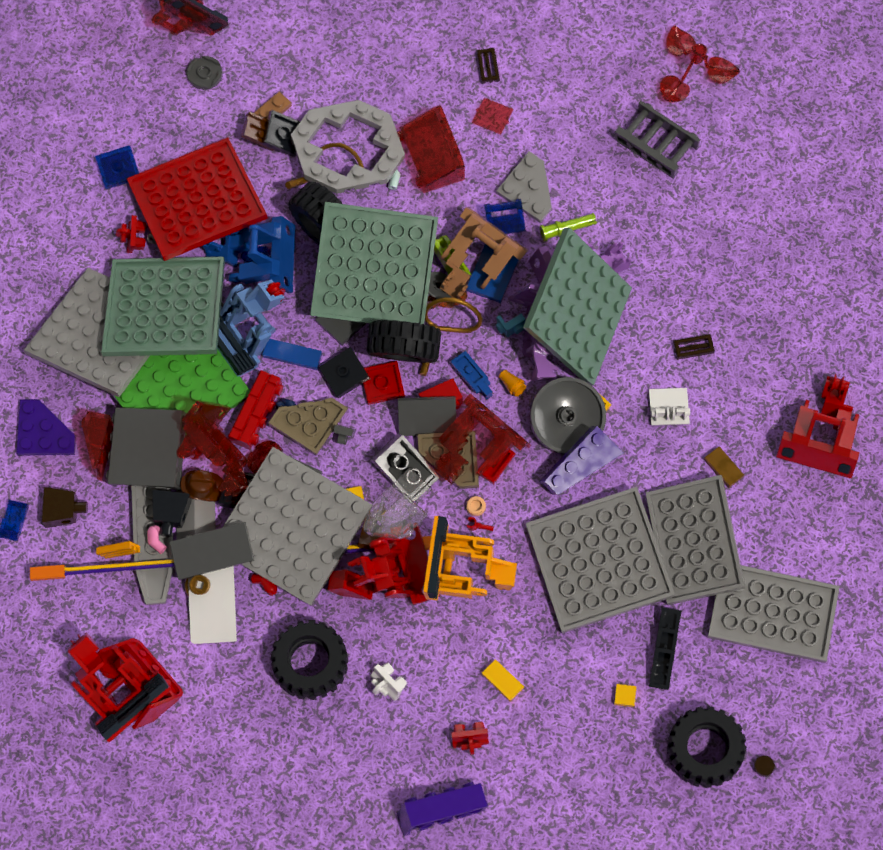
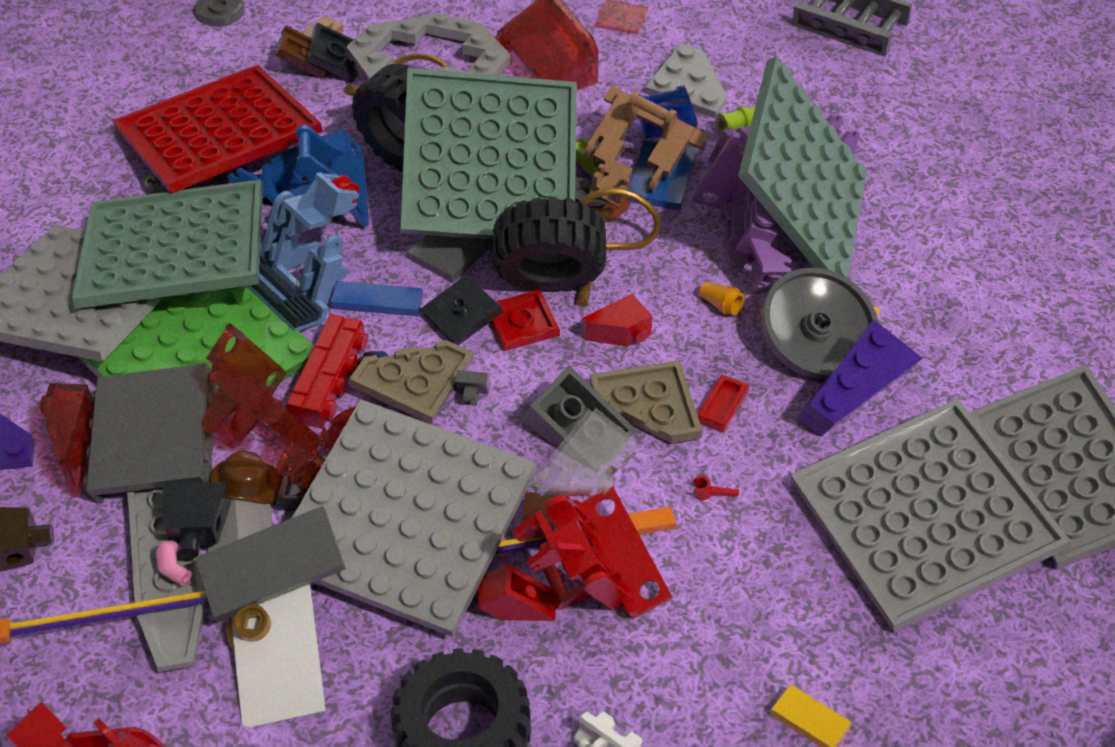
camera: 10 degrees left, 20 degrees down
clear blue plate [95,145,139,190] -> none
light orange tile [96,541,140,559] -> none
red hips [115,215,146,253] -> none
red arm [251,574,277,596] -> none
dark grey tile [398,396,457,436] -> none
light orange container [423,516,517,601] -> none
clear red container [434,393,531,485] -> none
blue hinge [450,351,493,400] -> none
light nougat tile [466,496,486,516] -> none
medium azure bracket [496,313,526,338] -> none
yellow tile [614,684,636,707] -> none
white hinge [649,388,690,425] -> none
black slope [649,607,682,690] -> none
dark brown tile [673,334,715,360] -> none
pearl gold tile [704,446,744,488] -> none

